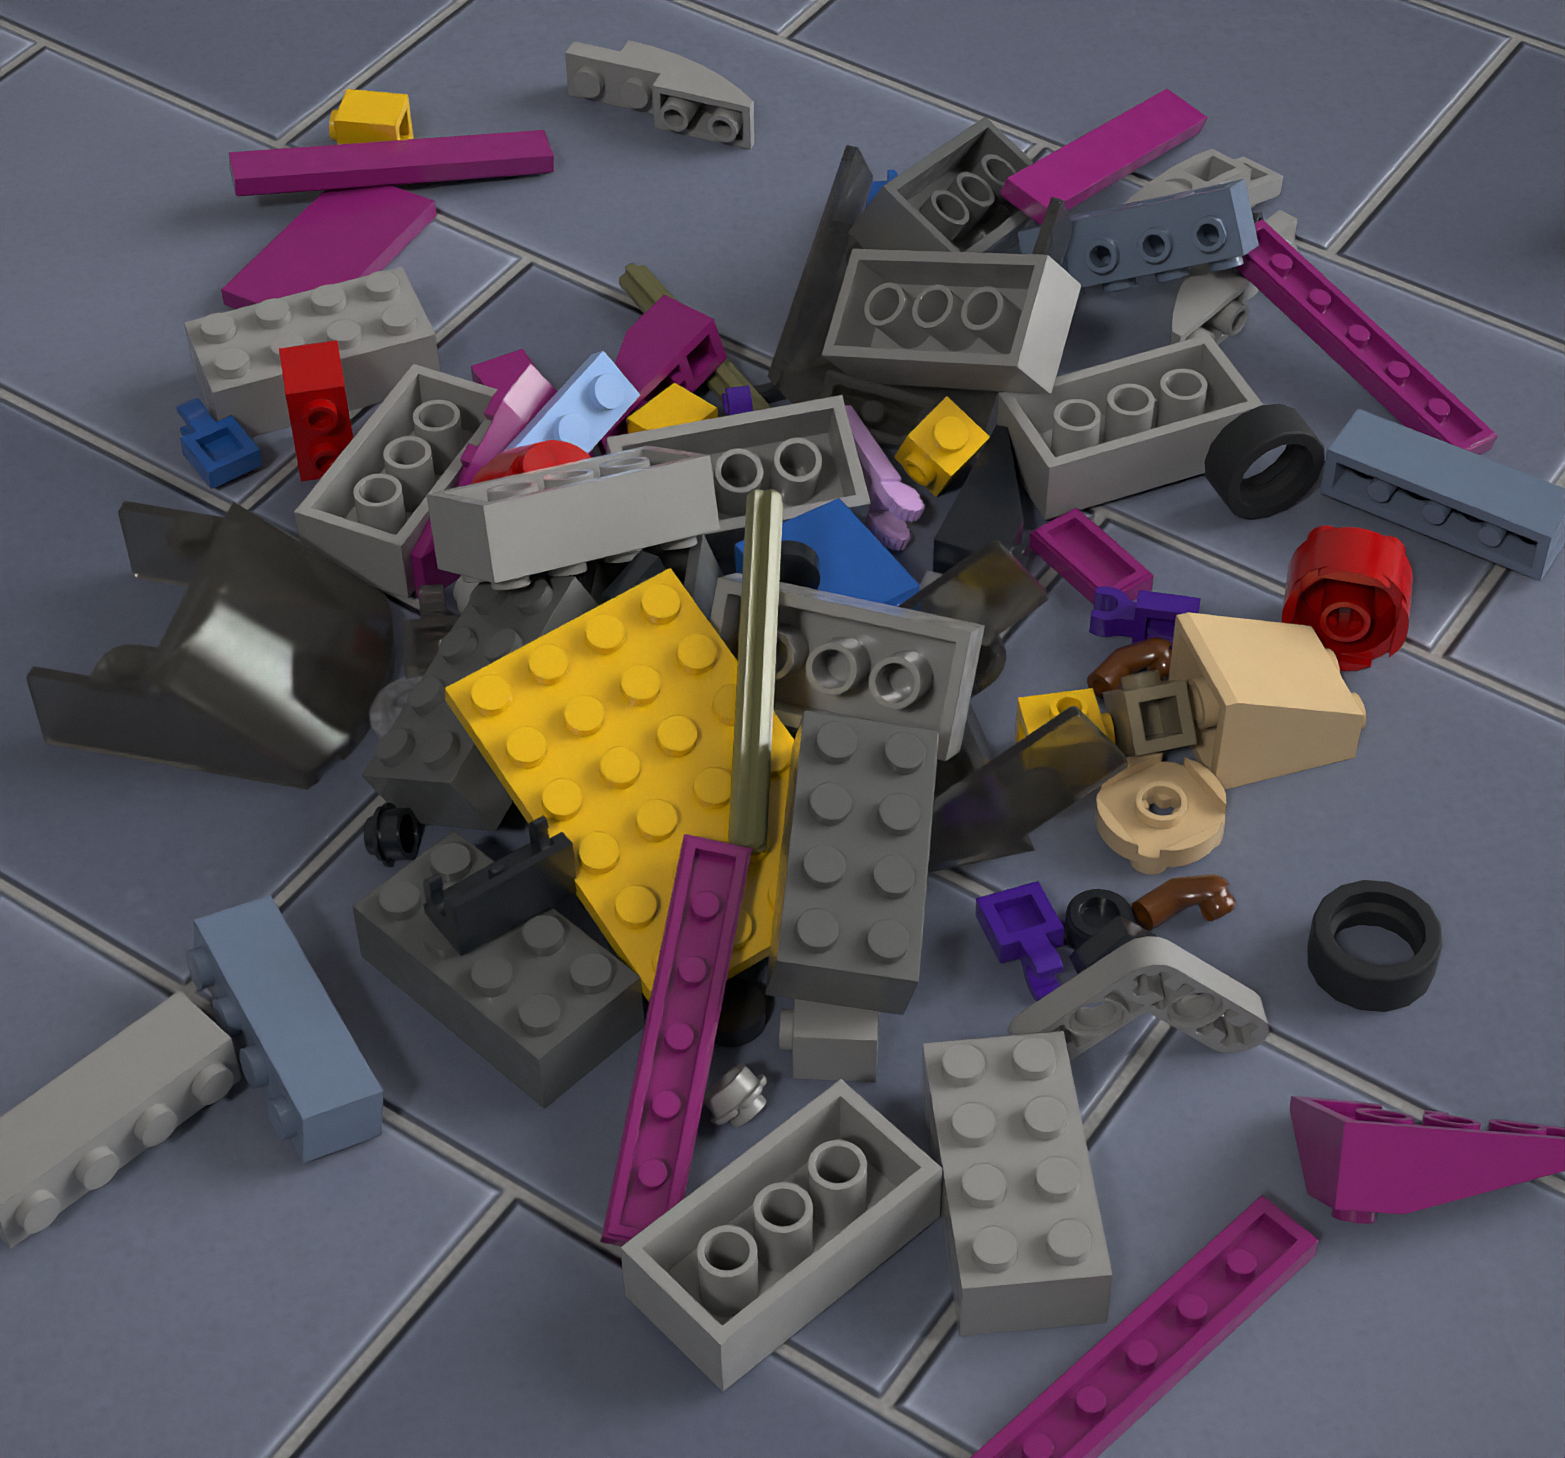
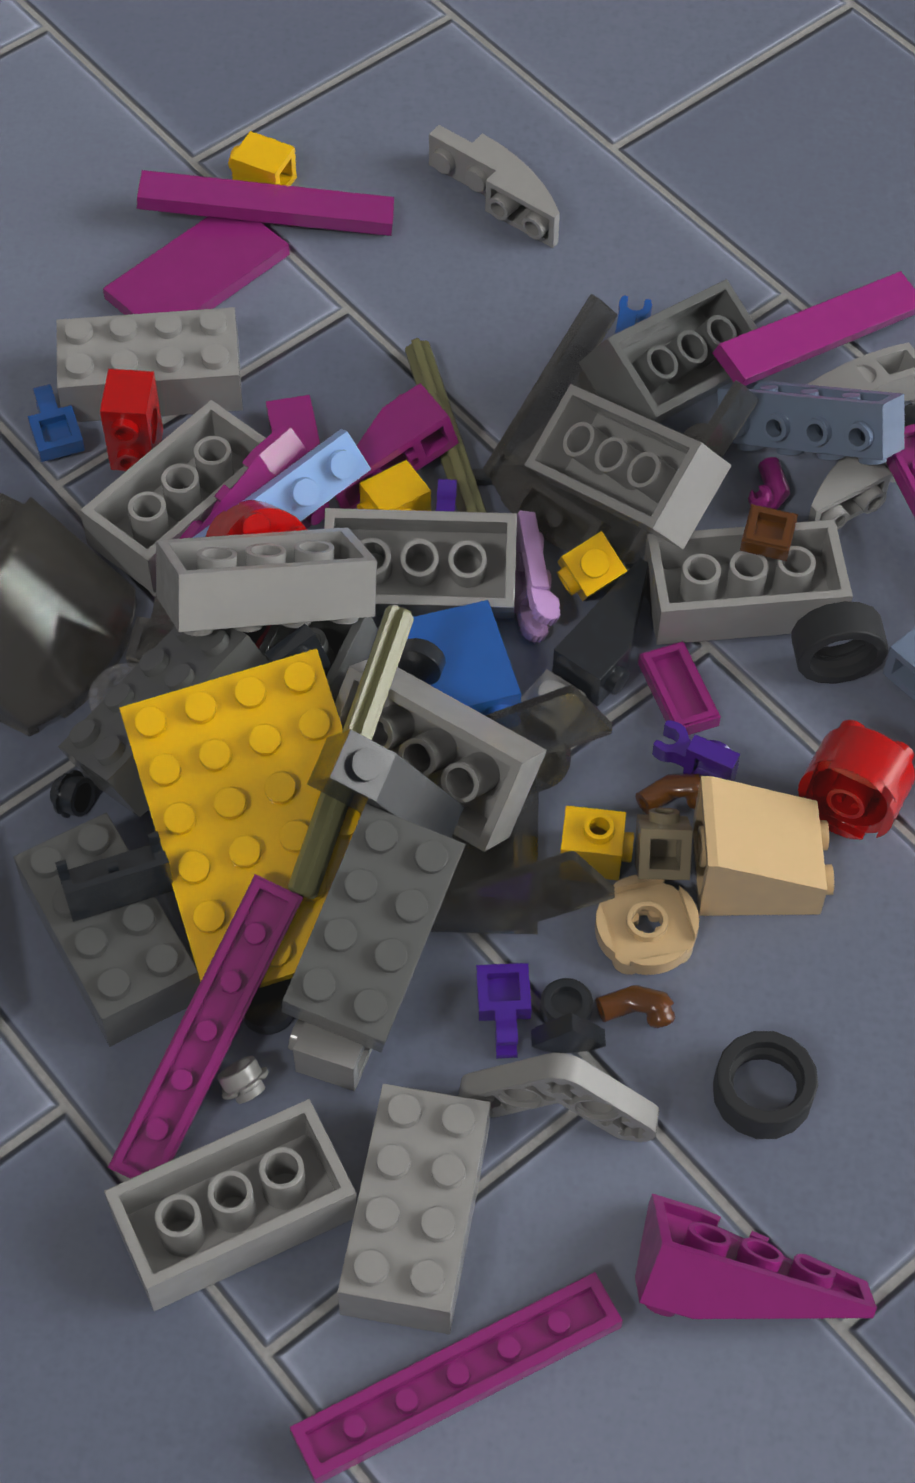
camera: 15 degrees right, 10 degrees up
none -> slope [307,729,464,838]
none -> reddish brown tile [740,504,798,561]
none -> magenta arm [748,457,790,510]

